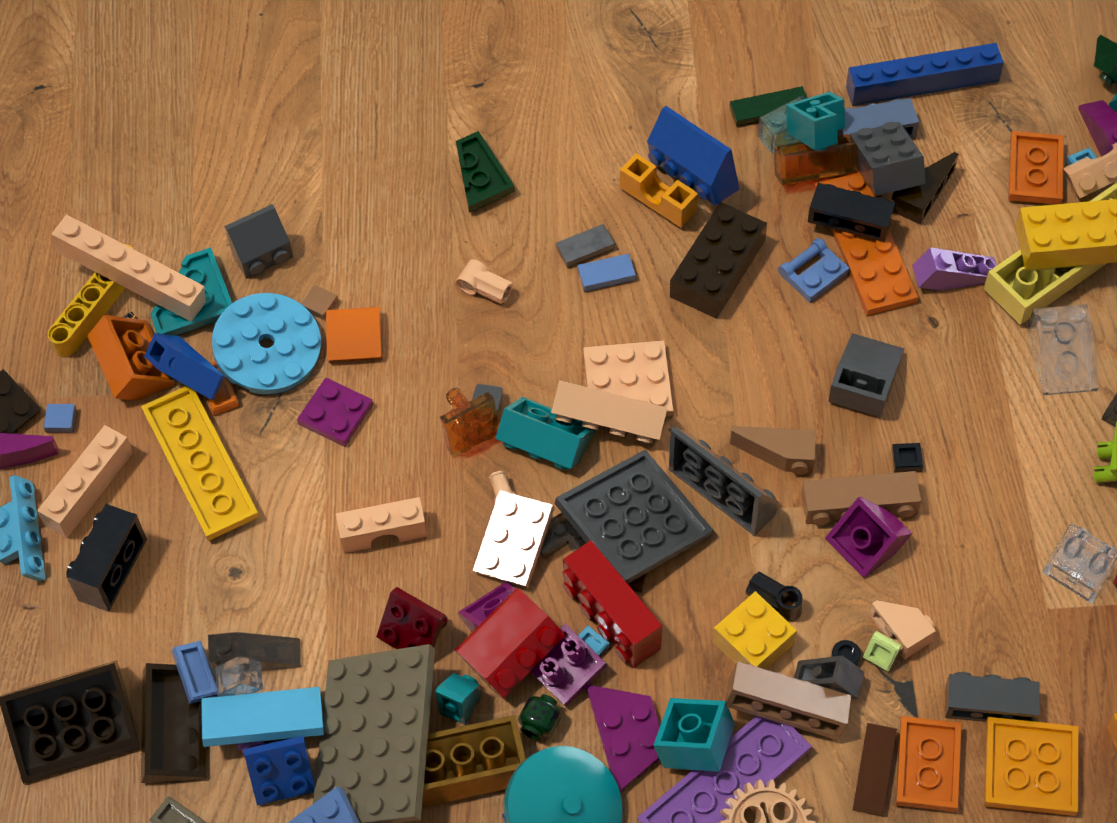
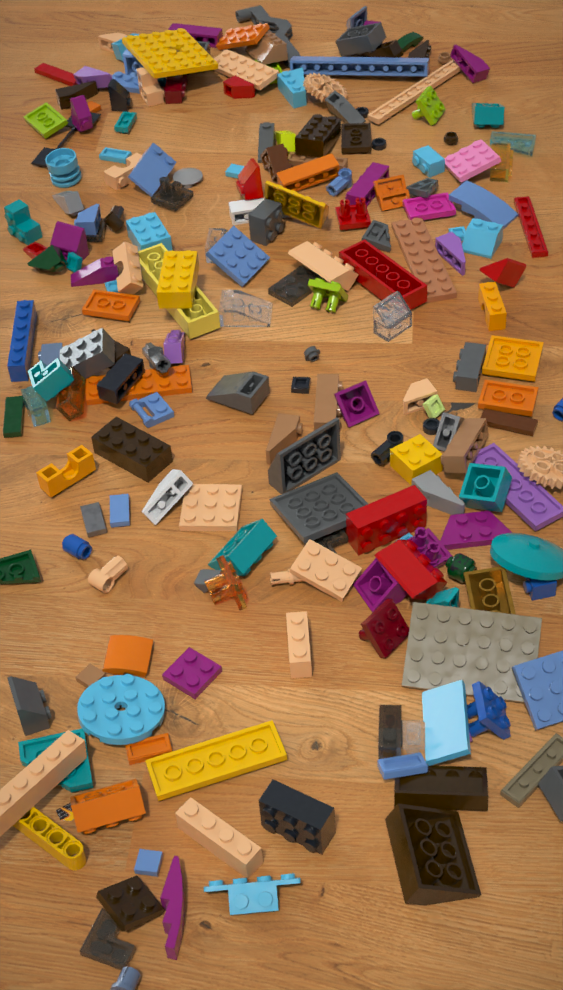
camera: 80 degrees left, 15 degrees down
blue slope [144,333,225,400] -> none
light nougat brick [551,380,667,444] -> none
blue slope [647,106,740,206] -> none
none -> blue brick [62,534,92,559]
none -> white slope [141,469,193,525]
none -> dark grey piece [142,342,171,373]
none -> dark grey plate [304,346,320,362]
none -> light grey slope [411,470,465,515]

